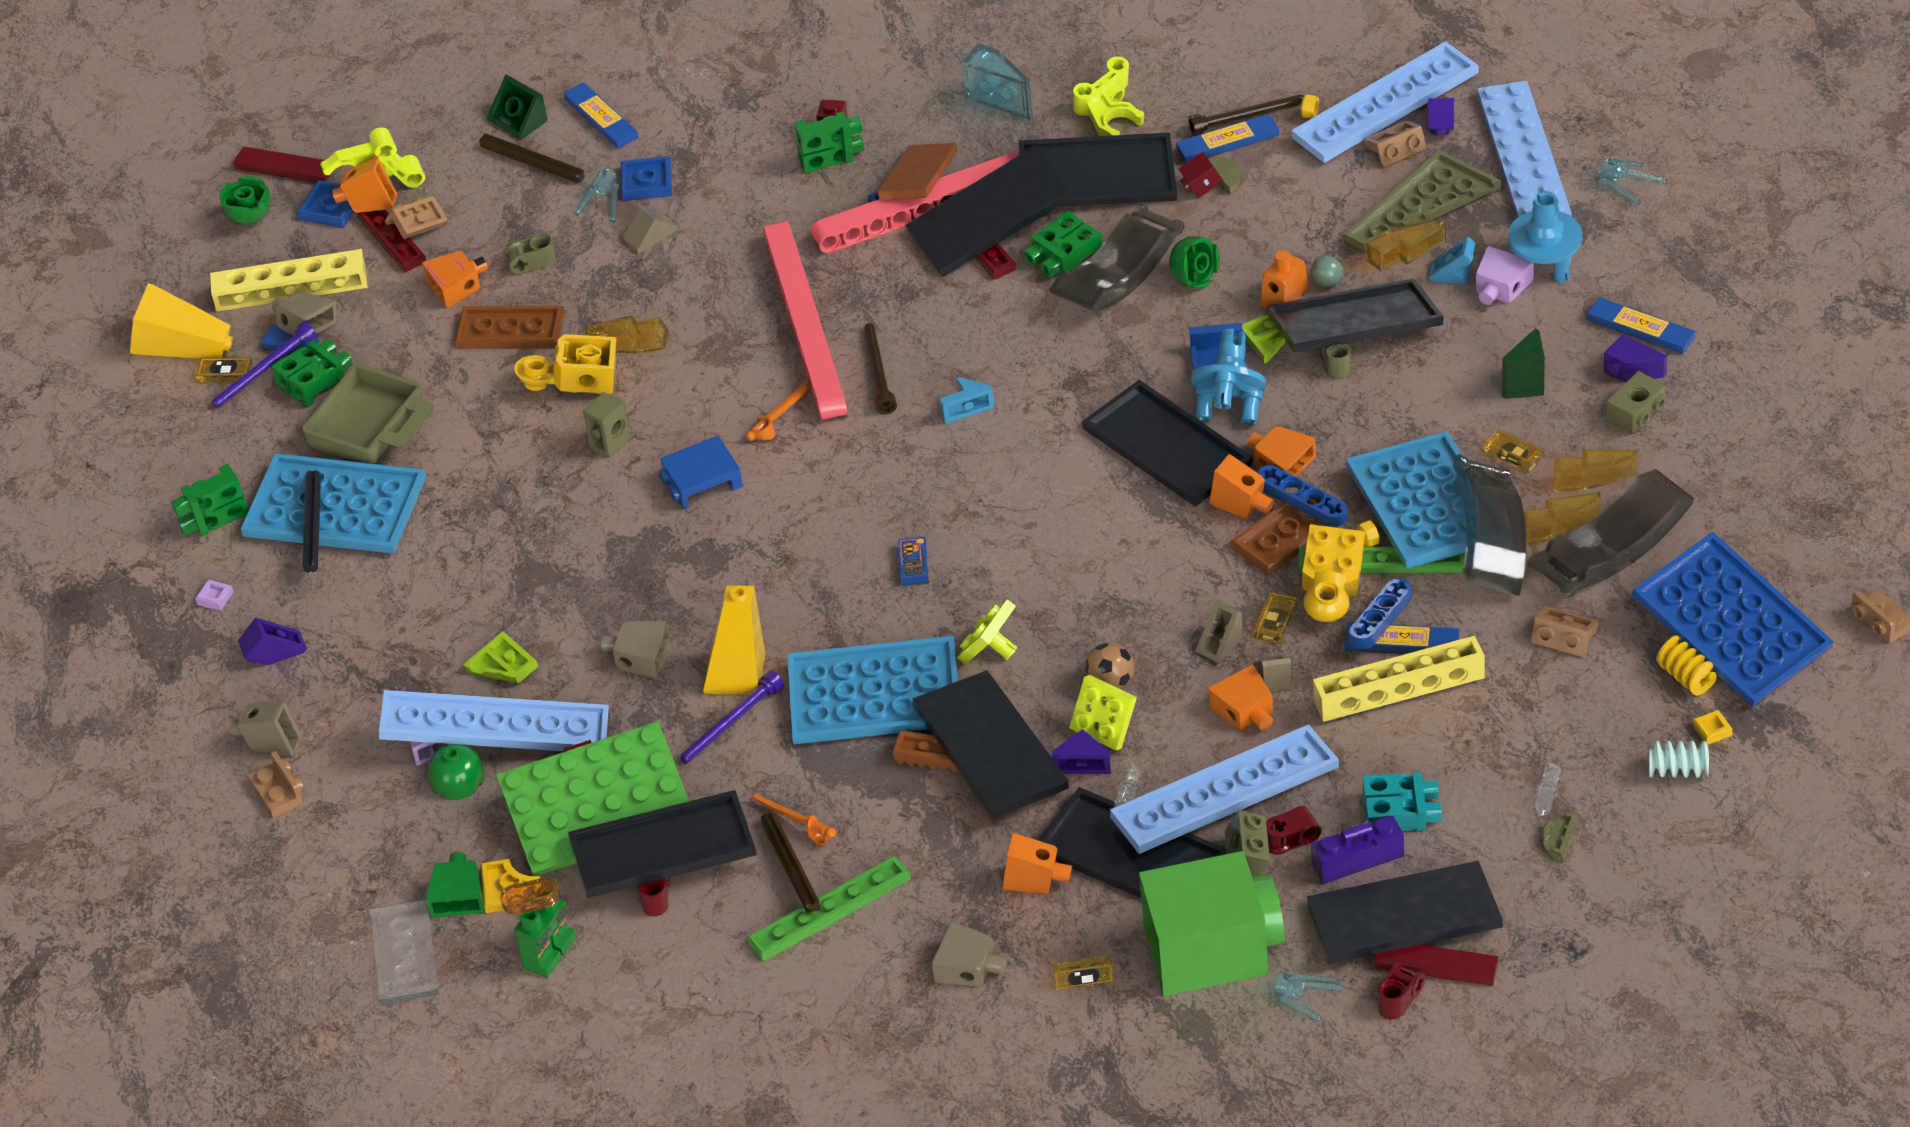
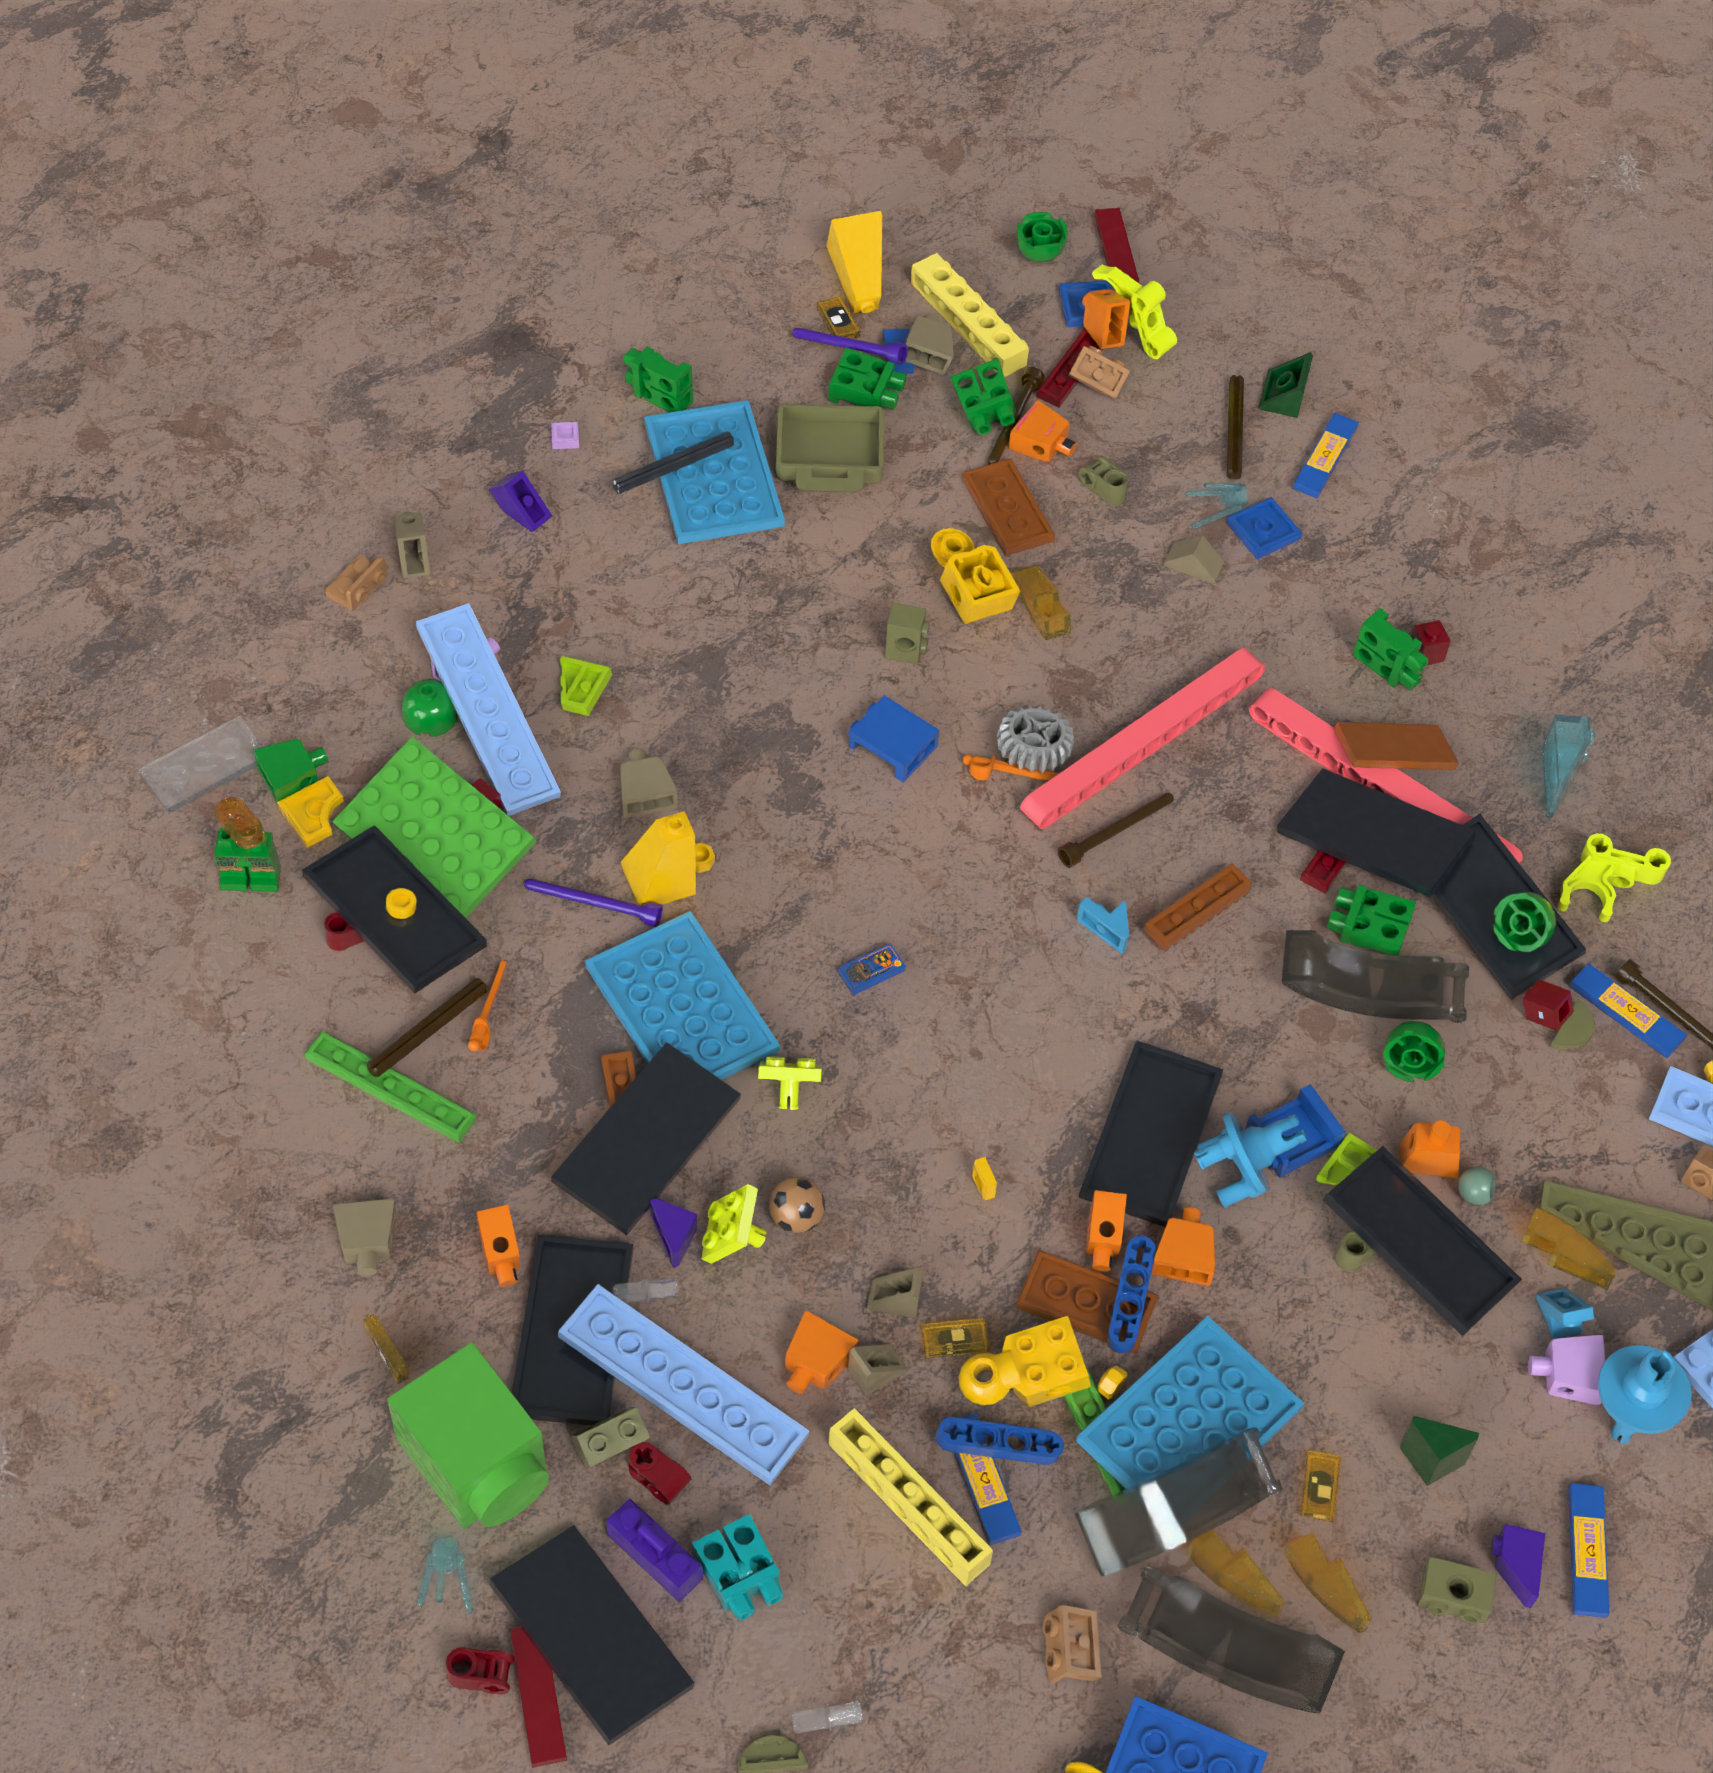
camera: 55 degrees right, 10 degrees up
none -> yellow tile [386,888,417,919]
none -> green hips [950,358,1016,436]
none -> yellow tile [972,1157,997,1201]
none -> dark brown piece [988,367,1045,464]
none -> light grey gear [997,704,1074,774]
none -> dark orange gear [1144,863,1252,952]
none -> green cylinder [1493,892,1556,952]

